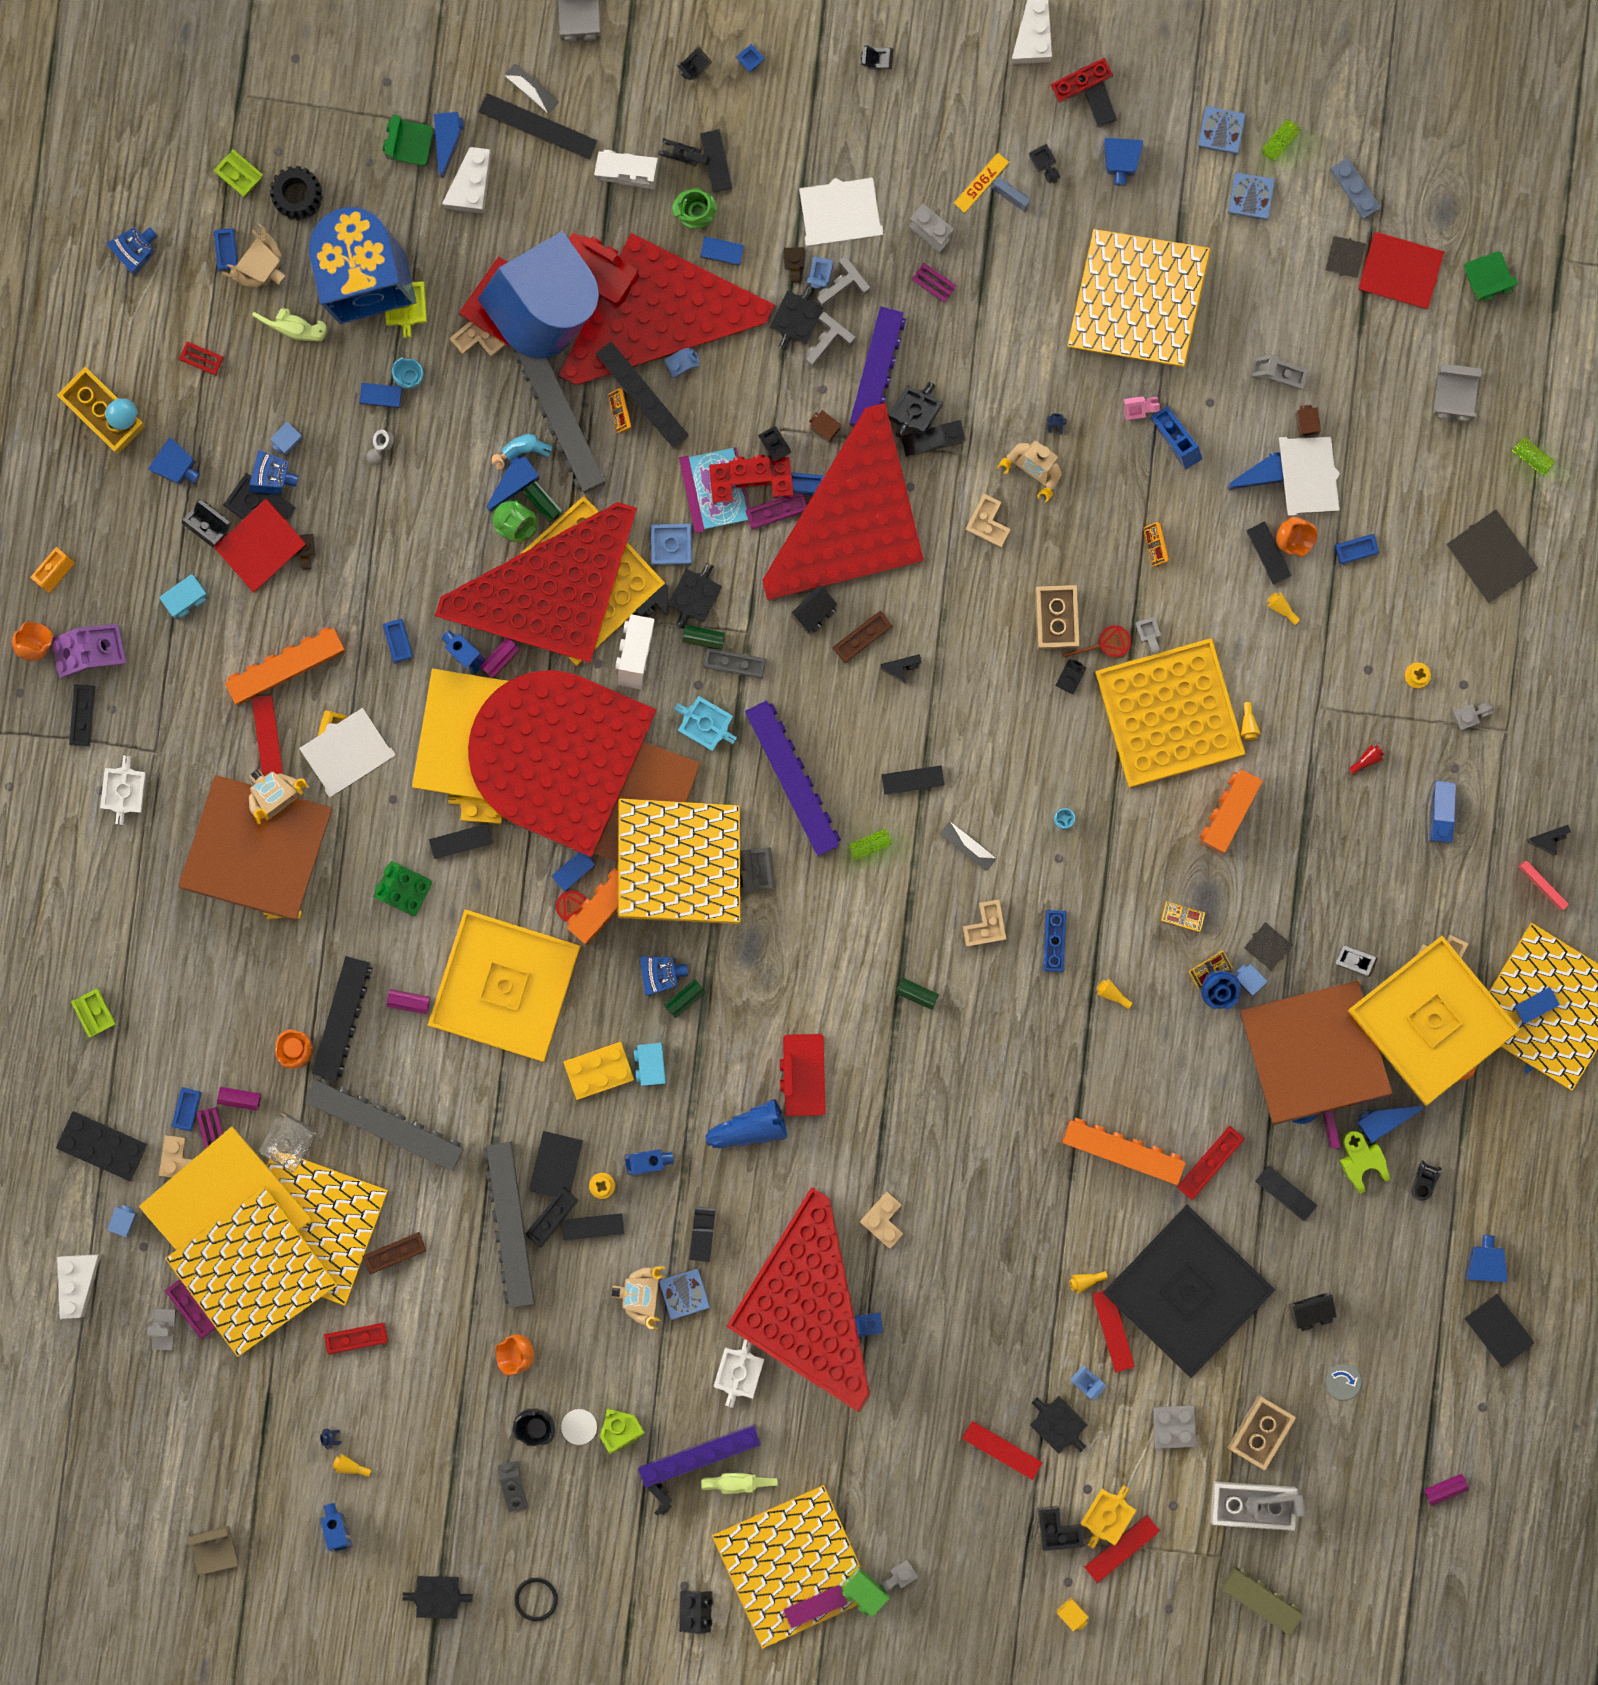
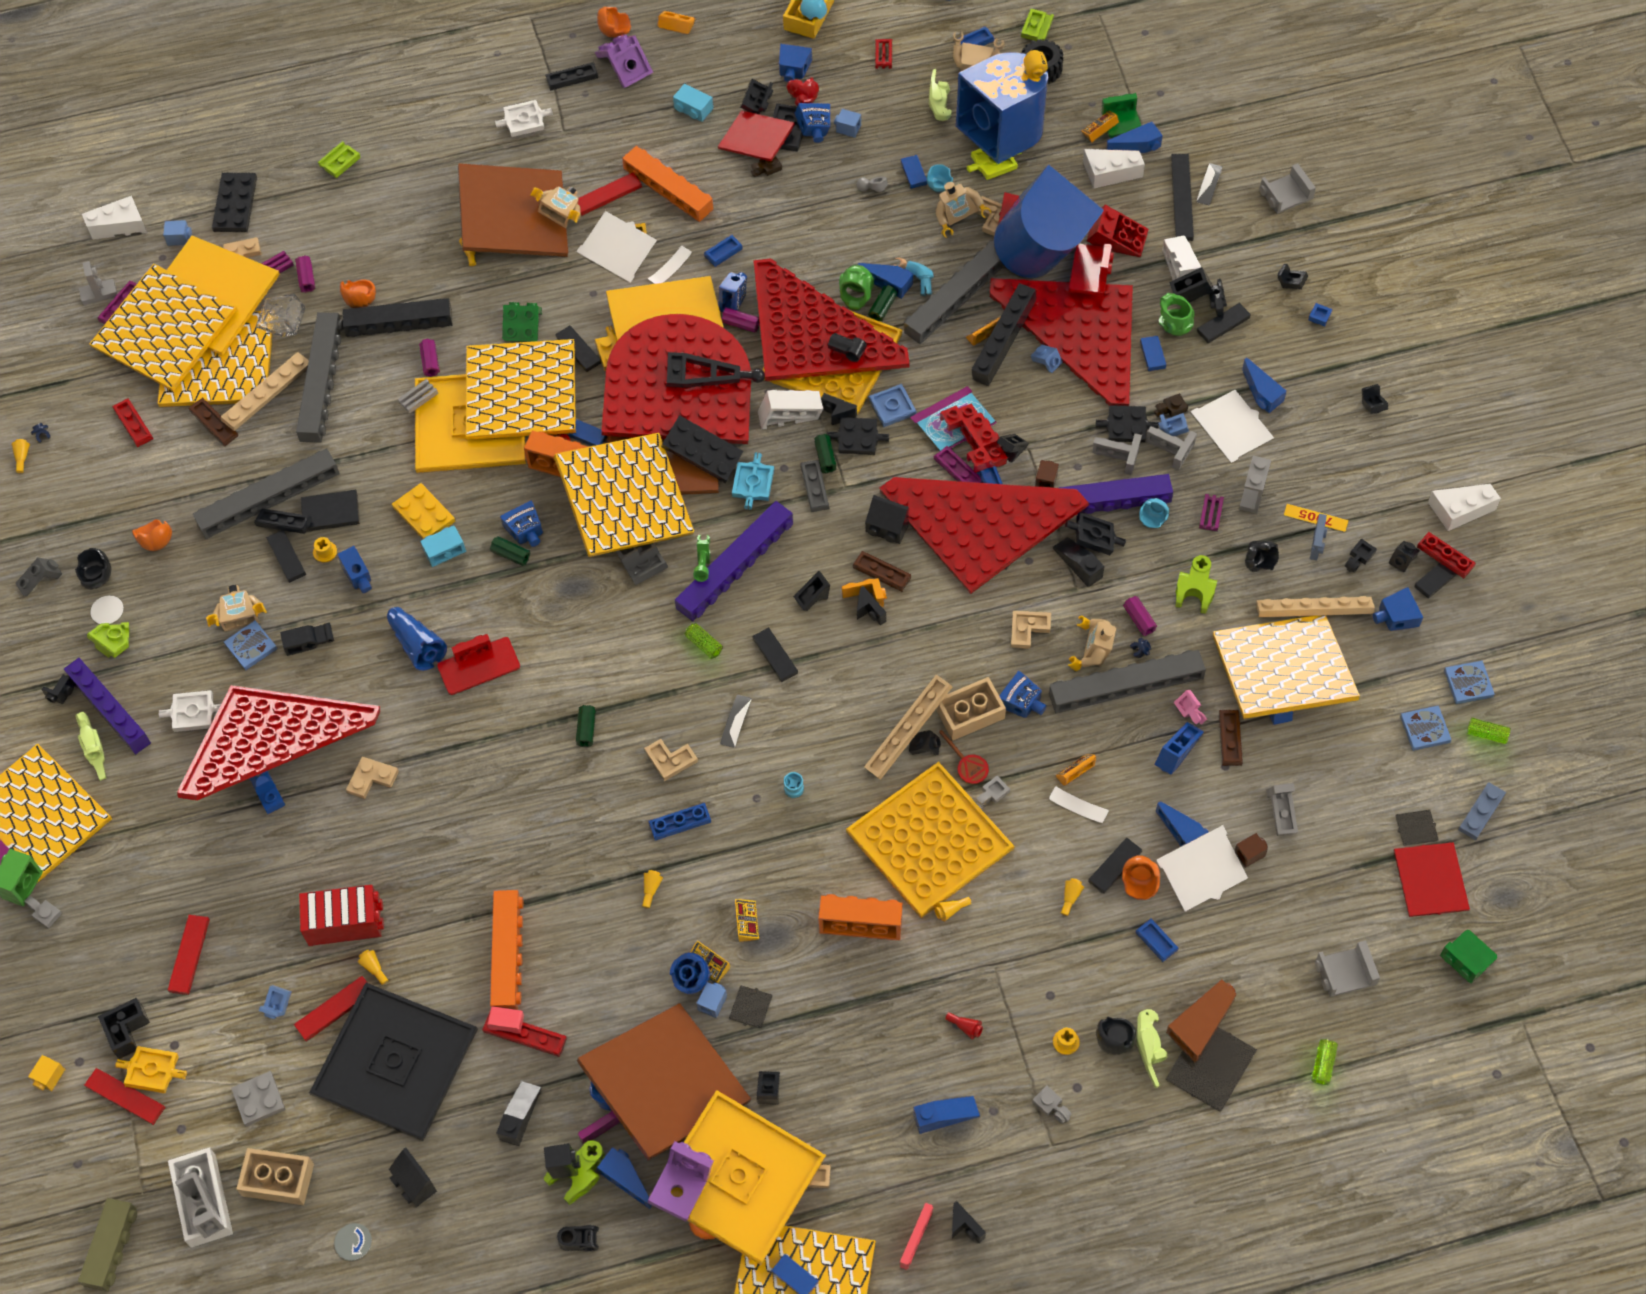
camera: 70 degrees right, 25 degrees down
blue tile [171,1087,202,1132] -> none
black plate [1030,1395,1088,1454] -> none
none -> tan plate [221,352,309,431]
none -> red brick [299,884,384,946]
none -> light grey tile [398,379,438,414]
none -> yellow tile [466,339,576,440]
none -> coral piece [487,1007,524,1034]
none -> black brick [544,1143,581,1179]
none -> white sticker [648,246,692,284]
none -> medium lavender bracket [648,1141,714,1222]
none -> black plate [661,415,743,483]
none -> black plate [666,352,765,388]
none -> bright green bar [693,534,711,582]
none -> red hair [786,77,819,106]
none -> black slope [793,571,830,611]
none -> black piece [828,333,867,362]
none -> light orange bracket [841,578,887,607]
none -> tan plate [864,675,953,780]
none -> tan torso [935,182,991,238]
none -> blue torso [999,670,1047,718]
none -> yellow head [1023,50,1048,78]
none -> dark grey brick [1049,650,1206,714]
none -> white sticker [1049,787,1109,823]
none -> light orange slope [1082,111,1119,142]
none -> red slope [1086,204,1149,257]
none -> black piece [1096,1017,1136,1055]
none -> magenta axle [1123,596,1157,636]
none -> yellowish green animal [1136,1009,1168,1088]
none -> medium azure hair [1139,498,1169,528]
none -> dark orange slope [1166,979,1236,1063]
none -> black brick [1169,268,1214,302]
none -> lime piece [1175,555,1218,614]
none -> reddish brown tile [1219,710,1243,766]
none -> blue slope [1242,358,1287,413]
none -> black hair [1245,540,1279,572]
none -> tan plate [1256,596,1375,617]
none -> black bracket [1389,541,1420,572]

